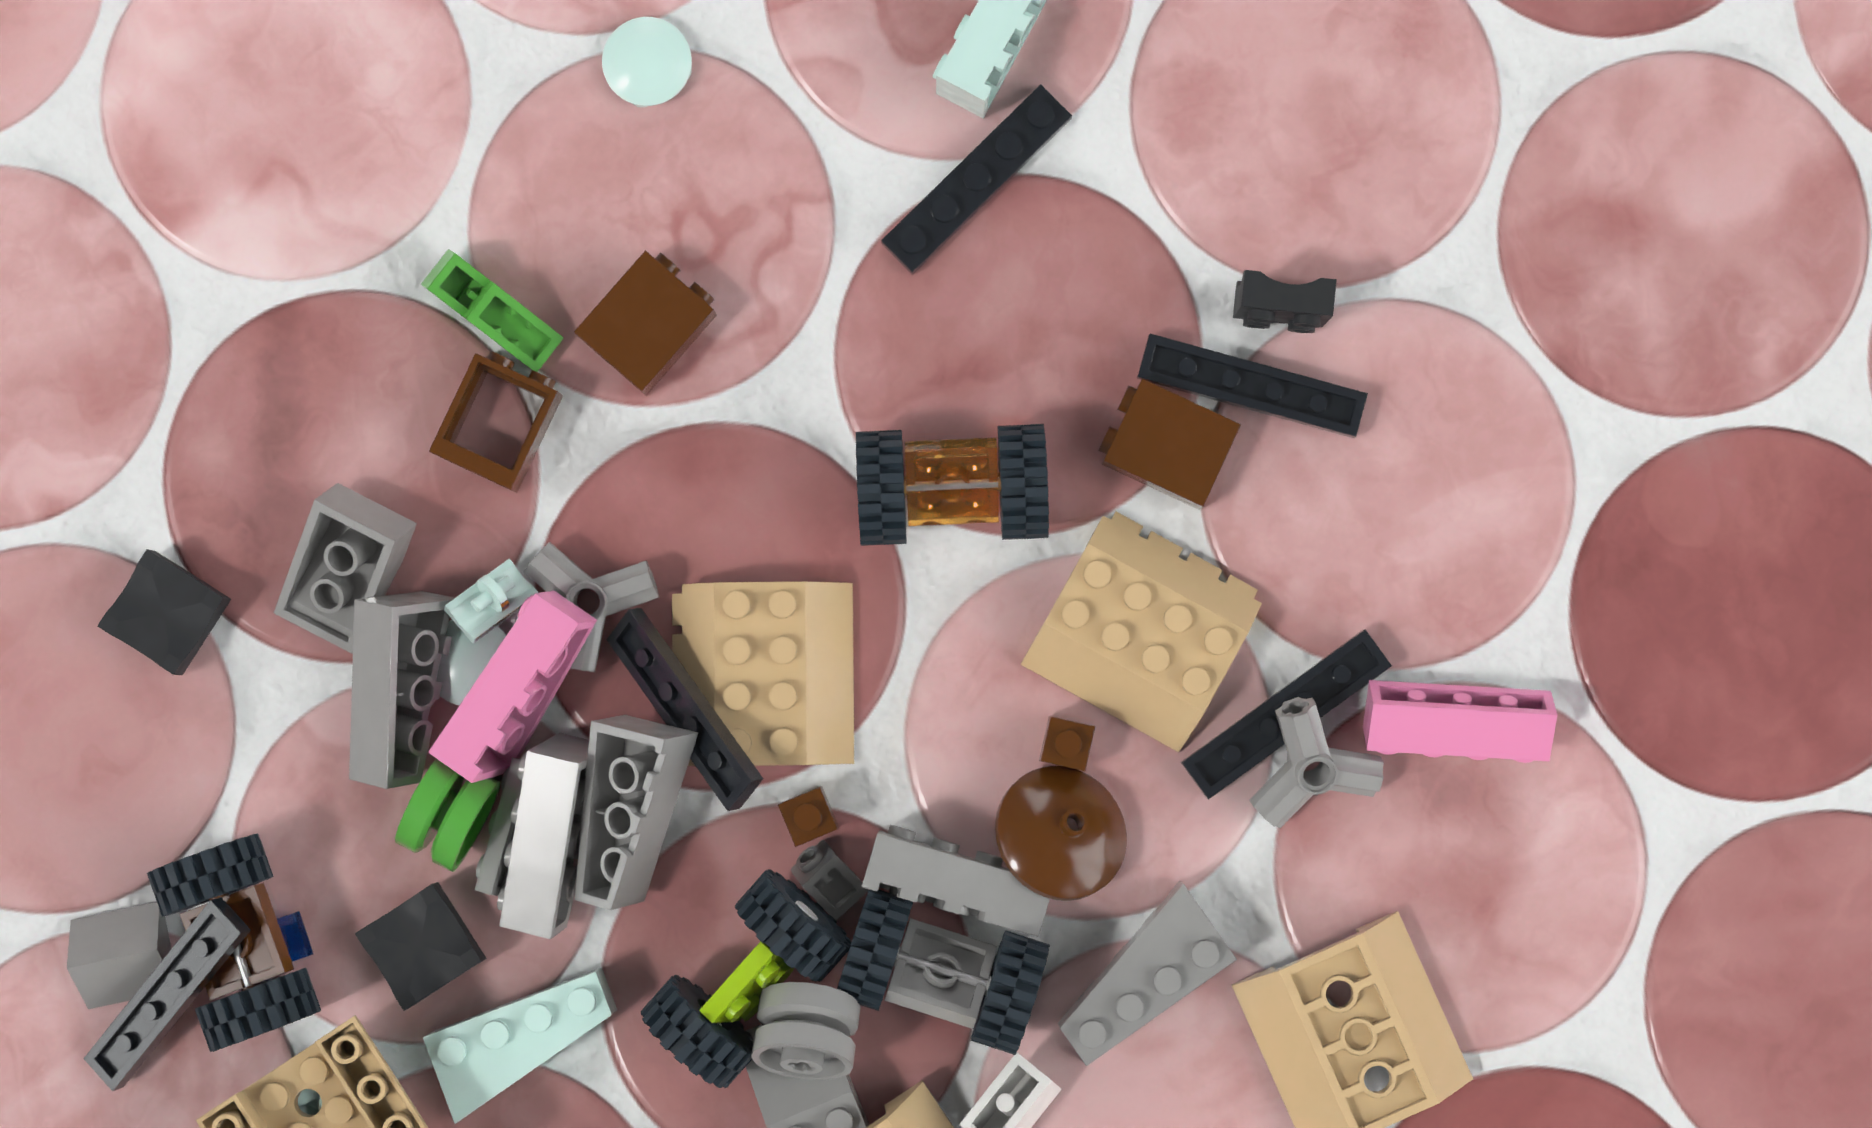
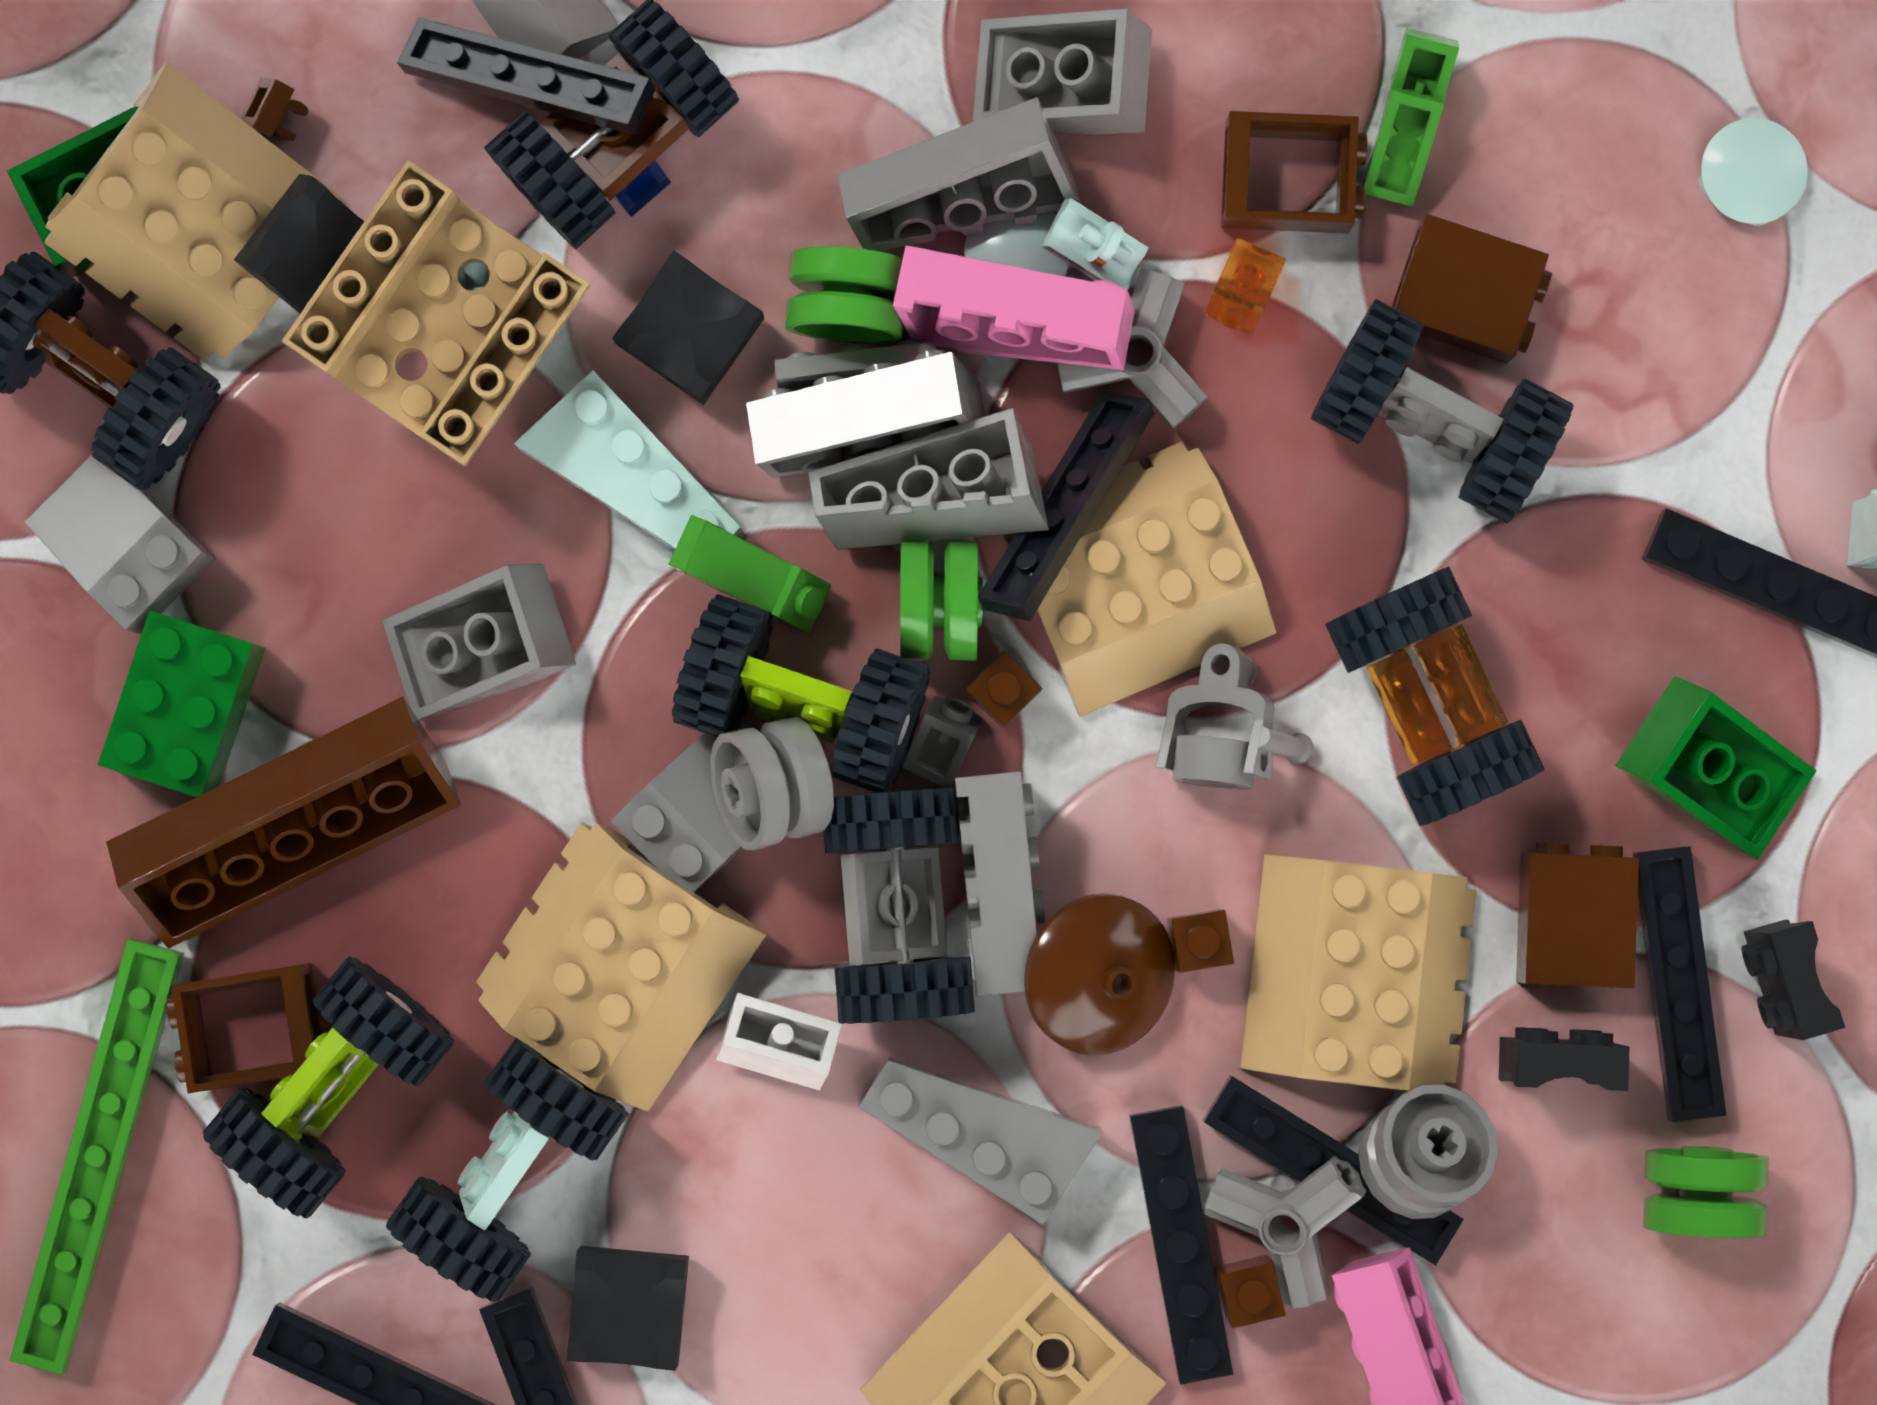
camera: 65 degrees right, 0 degrees up
none -> bright green slope [668,515,832,633]
none -> bright green wheel [900,542,983,661]
none -> black plate [1129,1105,1233,1385]
none -> light grey piece [1156,643,1313,789]
none -> clear orange bracket [1205,238,1286,334]
none -> reddish brown brick [1214,1255,1286,1329]
none -> black plate [1310,299,1574,524]
none -> light grey wheel [1358,1084,1498,1219]
none -> black brick [1499,1027,1630,1091]
none -> green slope [1615,676,1816,860]
none -> bright green wheel [1643,1146,1769,1238]

